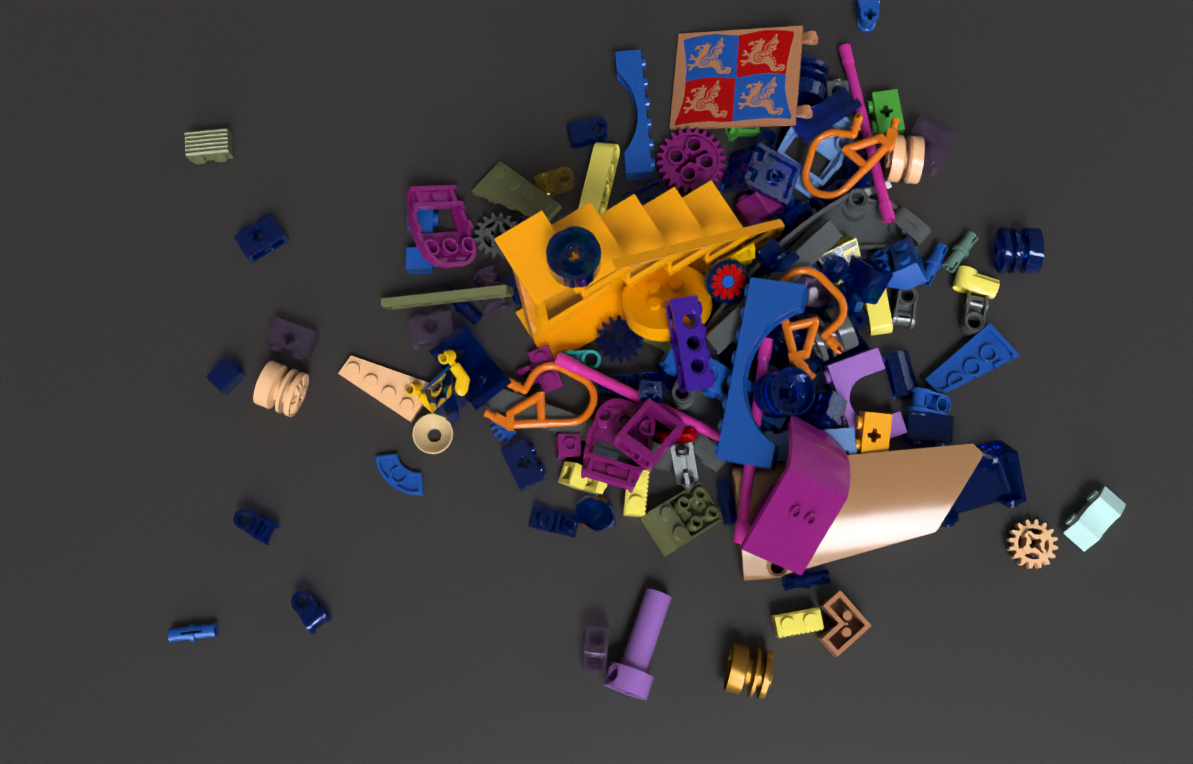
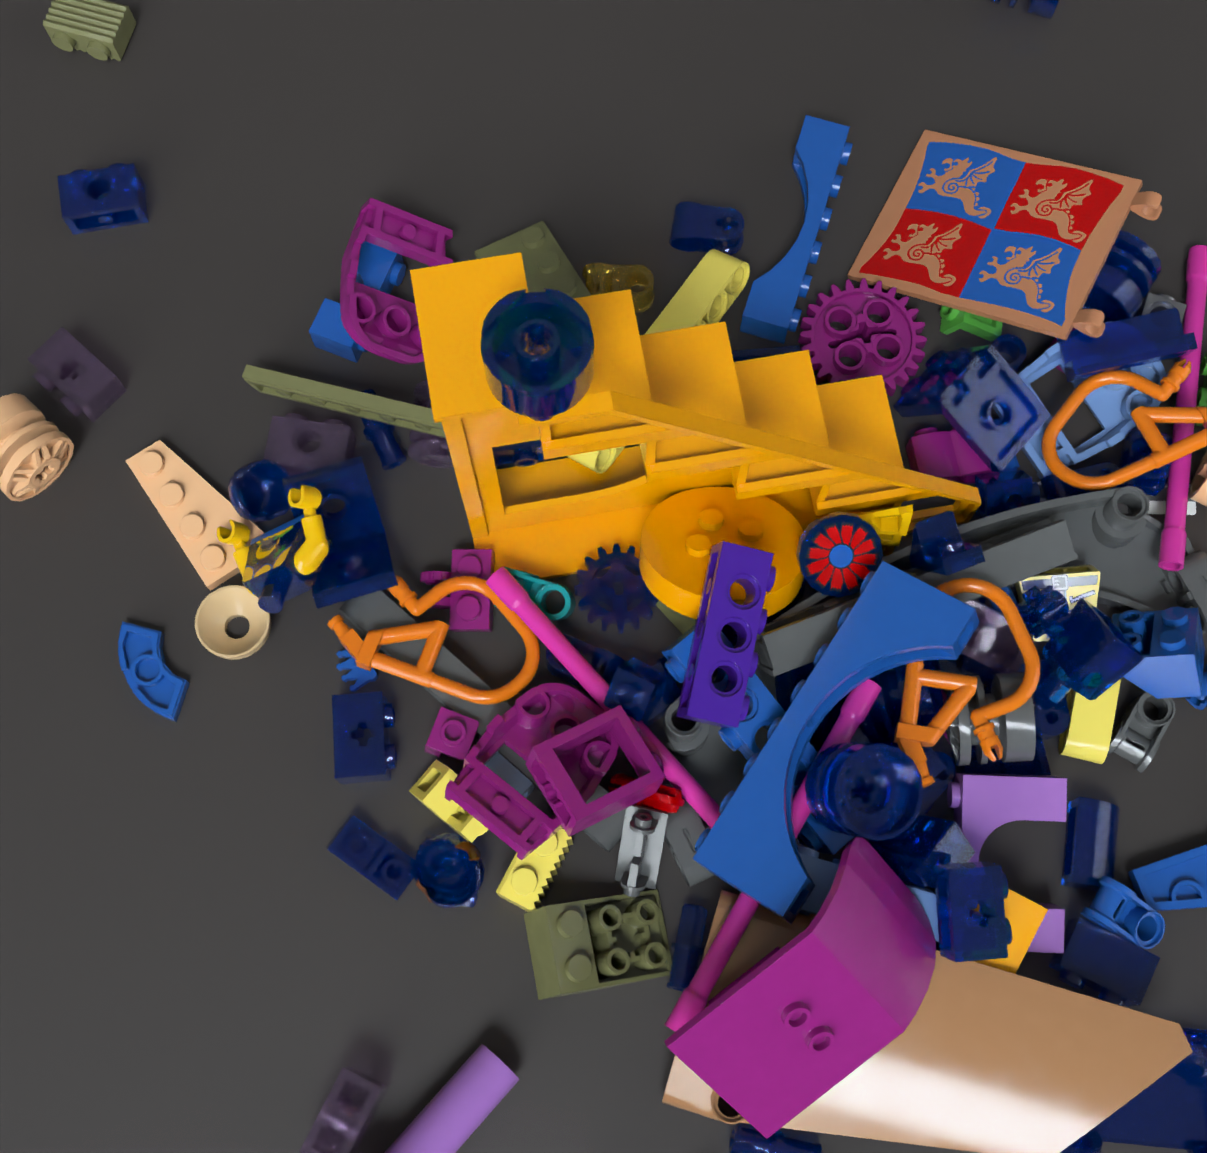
camera: 20 degrees right, 5 degrees down
none -> clear blue hair [228,460,294,523]
none -> clear blue brick [934,861,1012,962]

